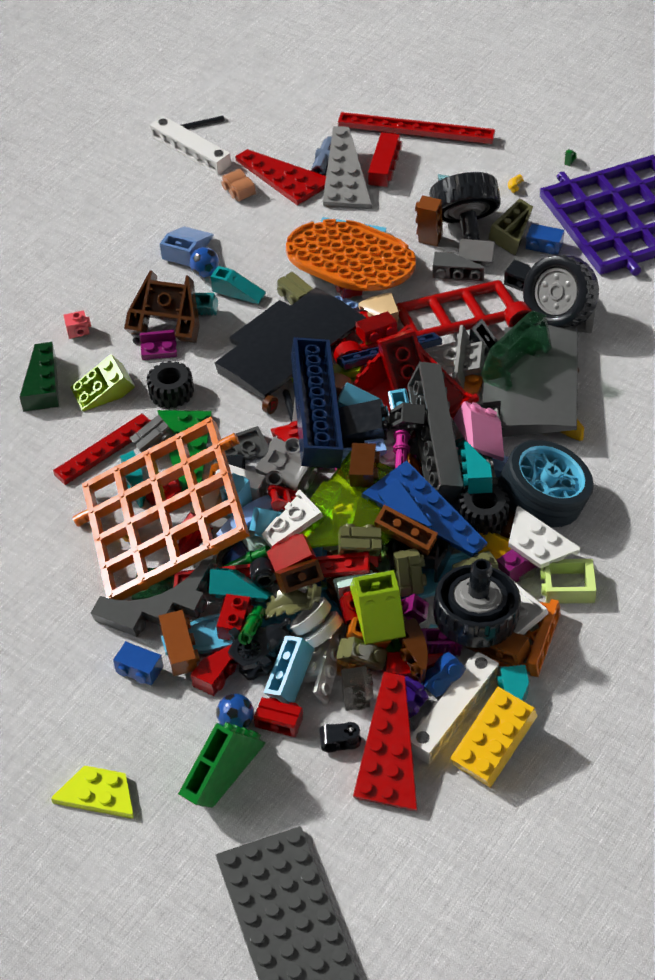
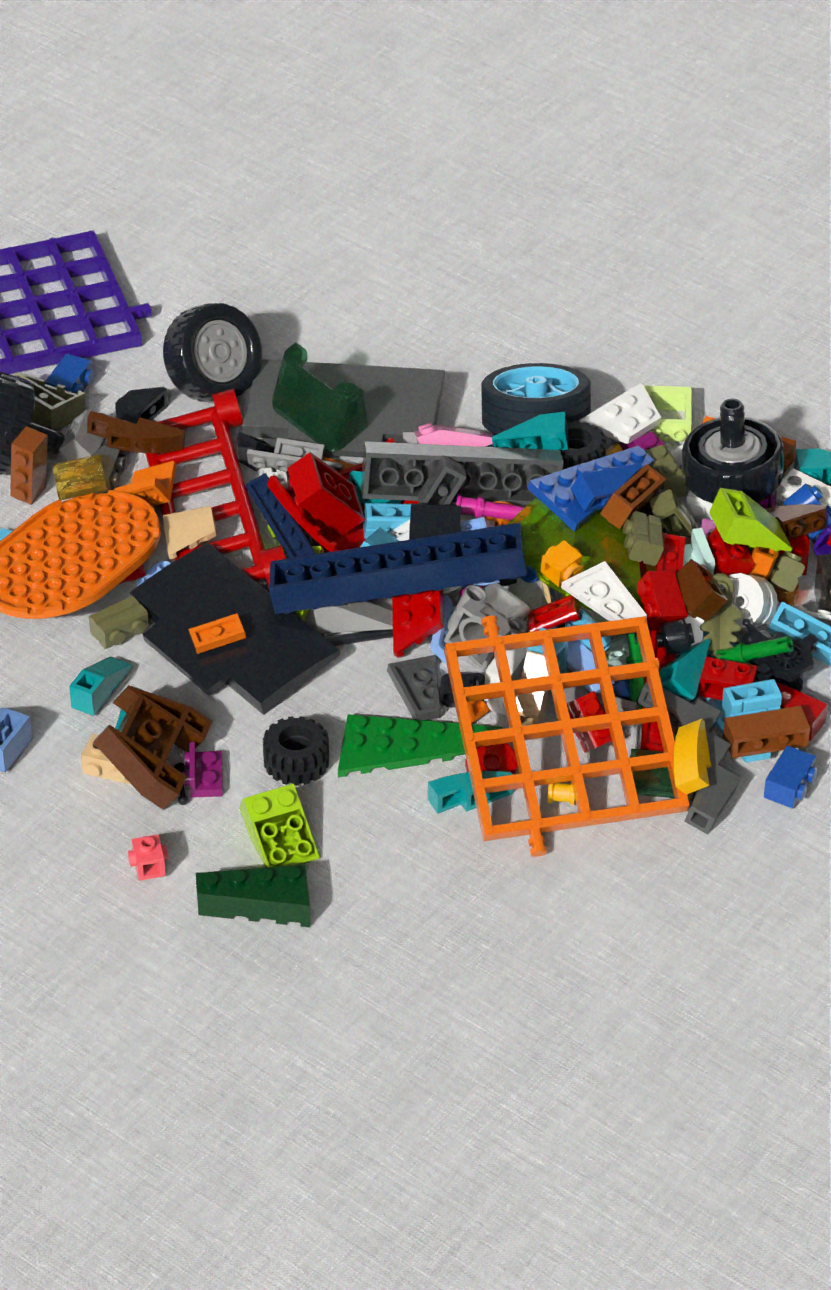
camera: 90 degrees left, 5 degrees down
red plate [53,413,151,485] -> none
dark grey brick [130,415,175,453] -> none
blue piece [189,247,220,277] -> none
reddish brown tile [262,395,278,414] -> none
reddish brown brick [349,443,380,487] -> none
red brick [355,311,398,346] -> none
none -> clear yellow slope [53,454,107,501]
none -> reddish brown slope [87,411,185,453]
none -> orange bracket [114,461,177,506]
none -> orange plate [189,613,246,654]
none -> light orange brick [540,540,584,587]
none -> yellow slope [674,719,711,795]
none -> medium azure brick [722,679,782,718]

